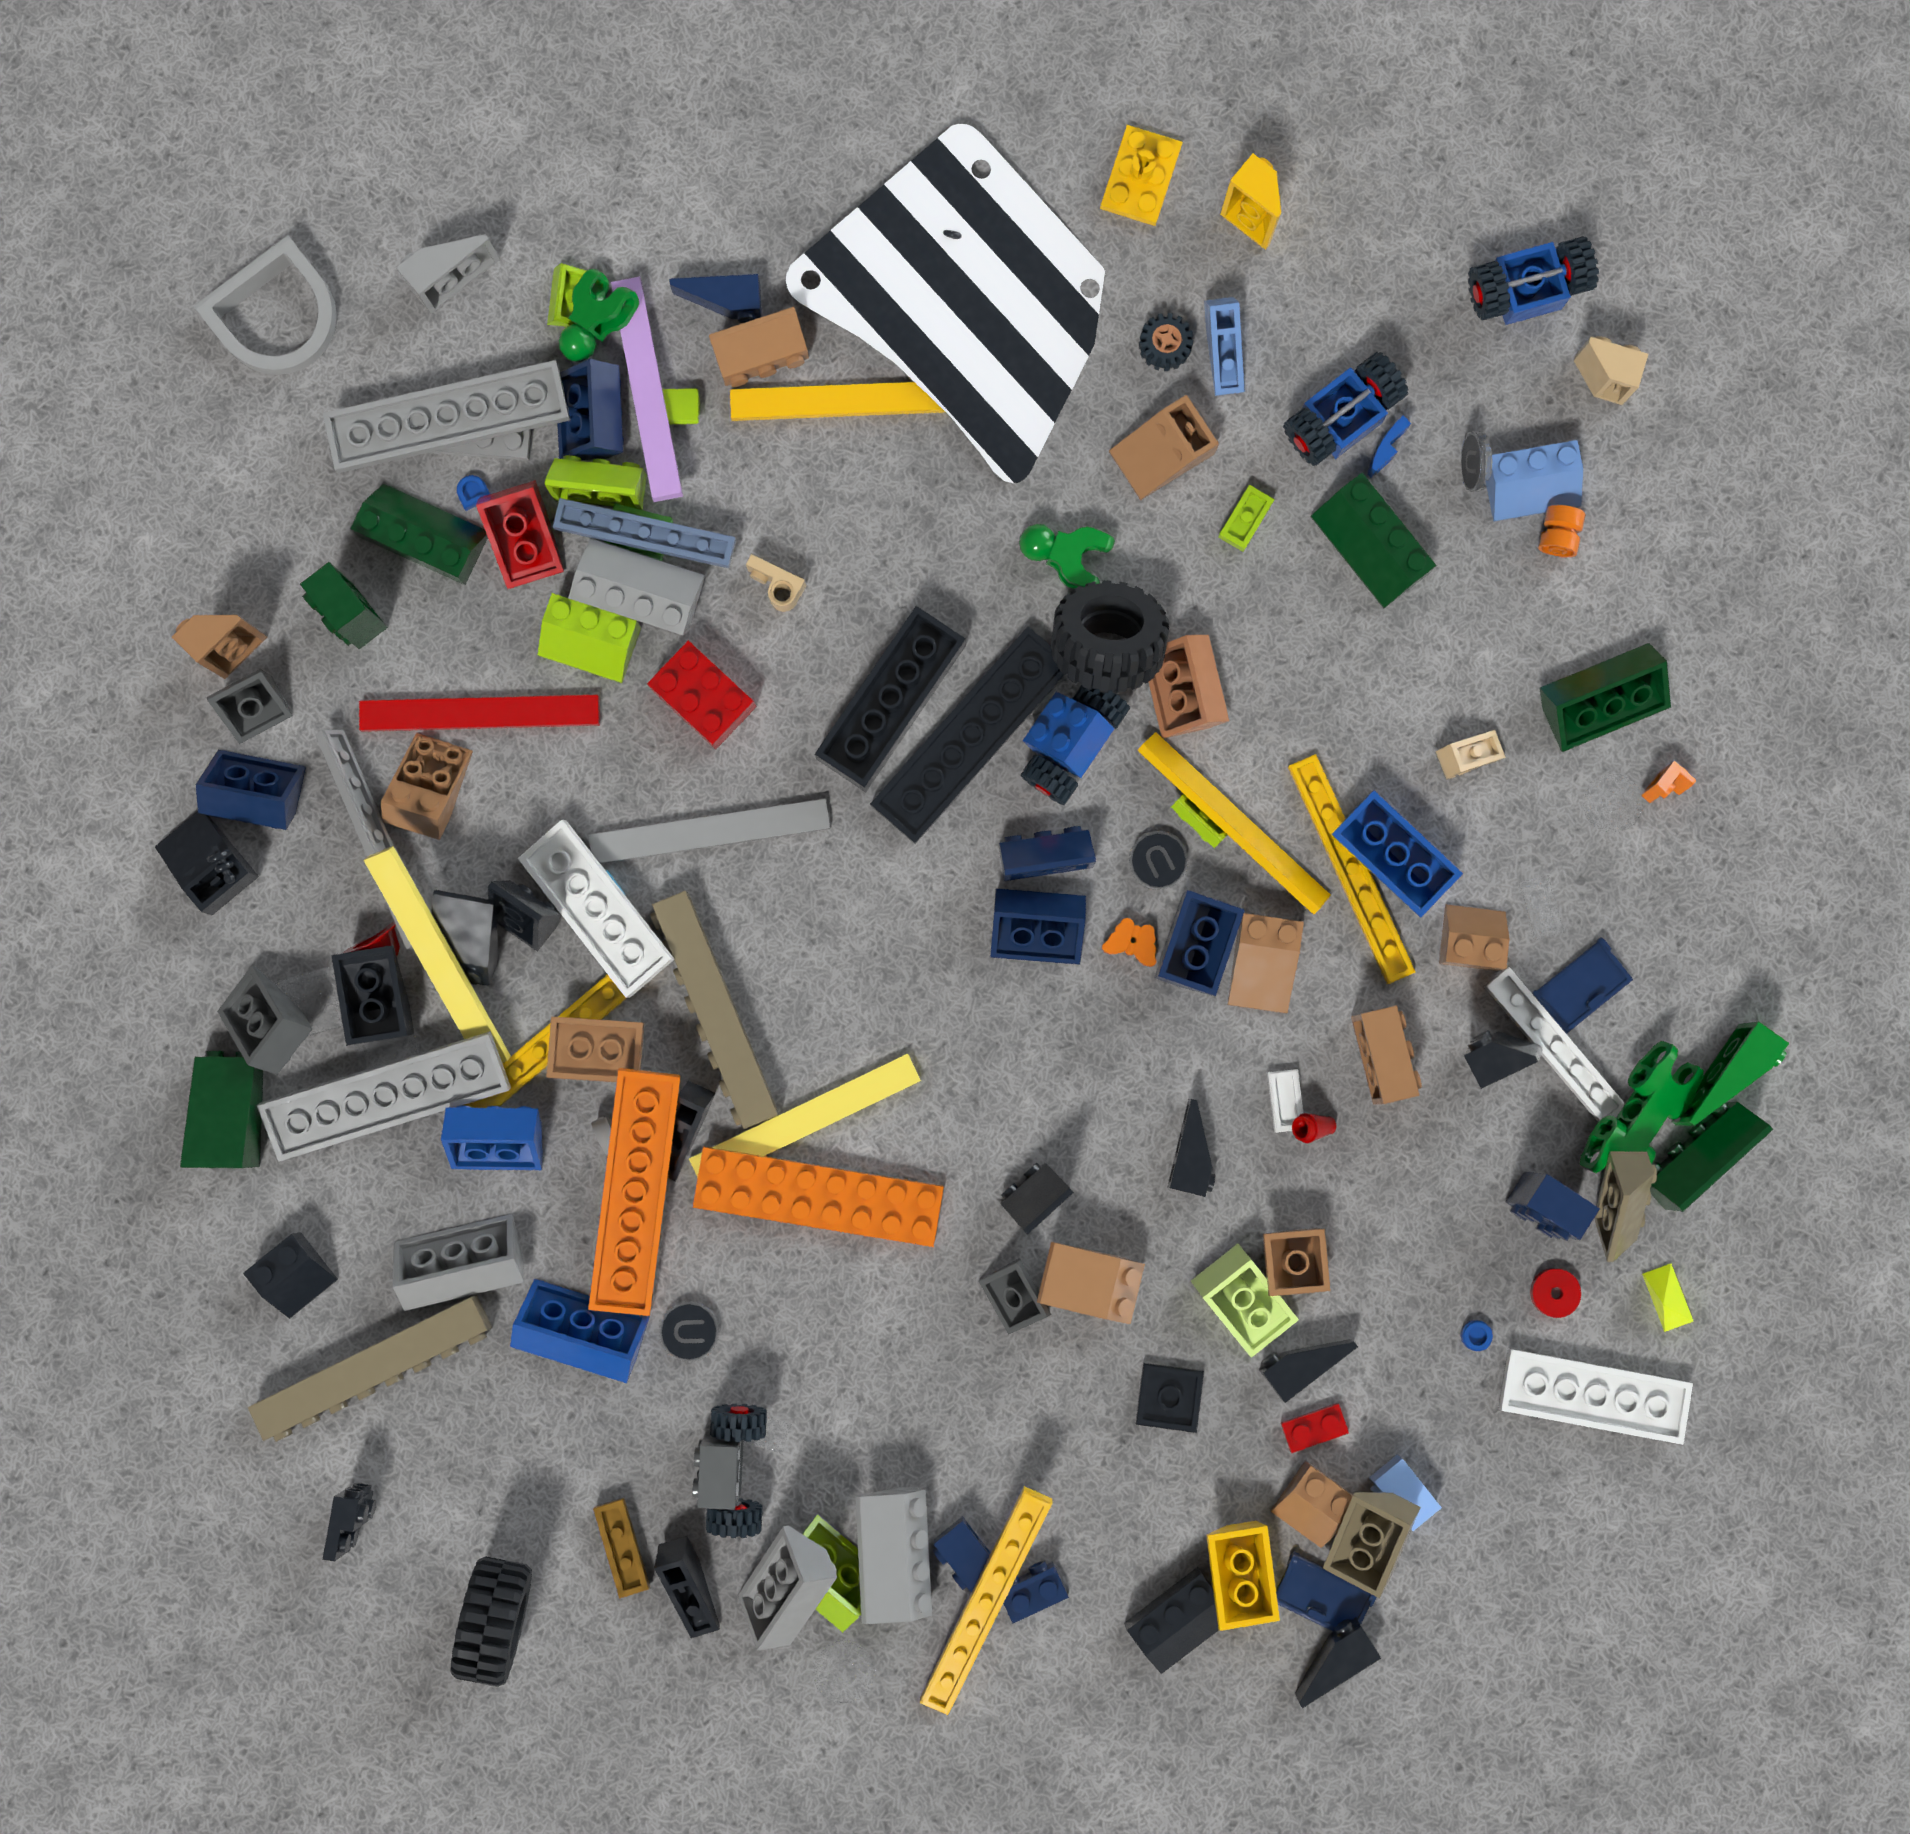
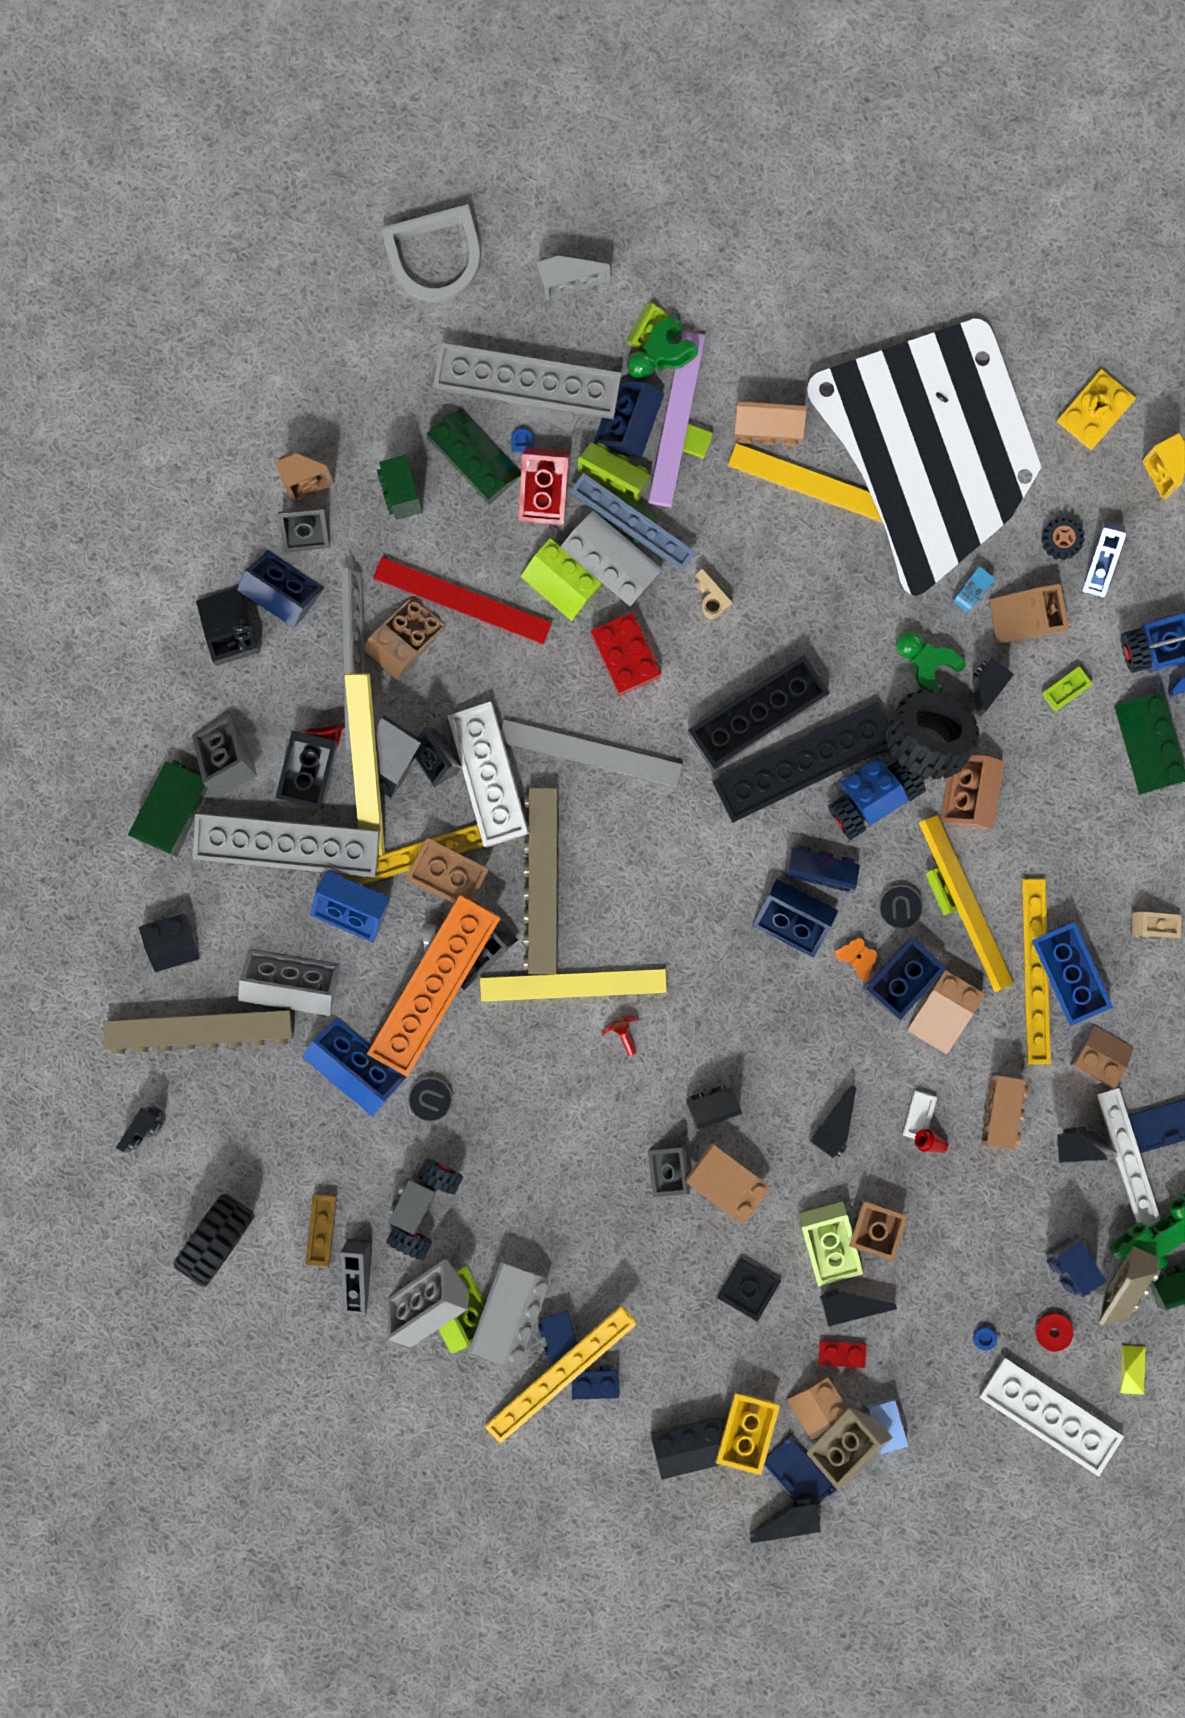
camera: 25 degrees right, 0 degrees up
dark blue slope [669,274,762,323] -> none
orange plate [693,1146,944,1247] -> none
none -> red plant [602,1016,639,1056]
none -> dark azure leg [953,566,995,613]
none -> black slope [972,658,1014,717]

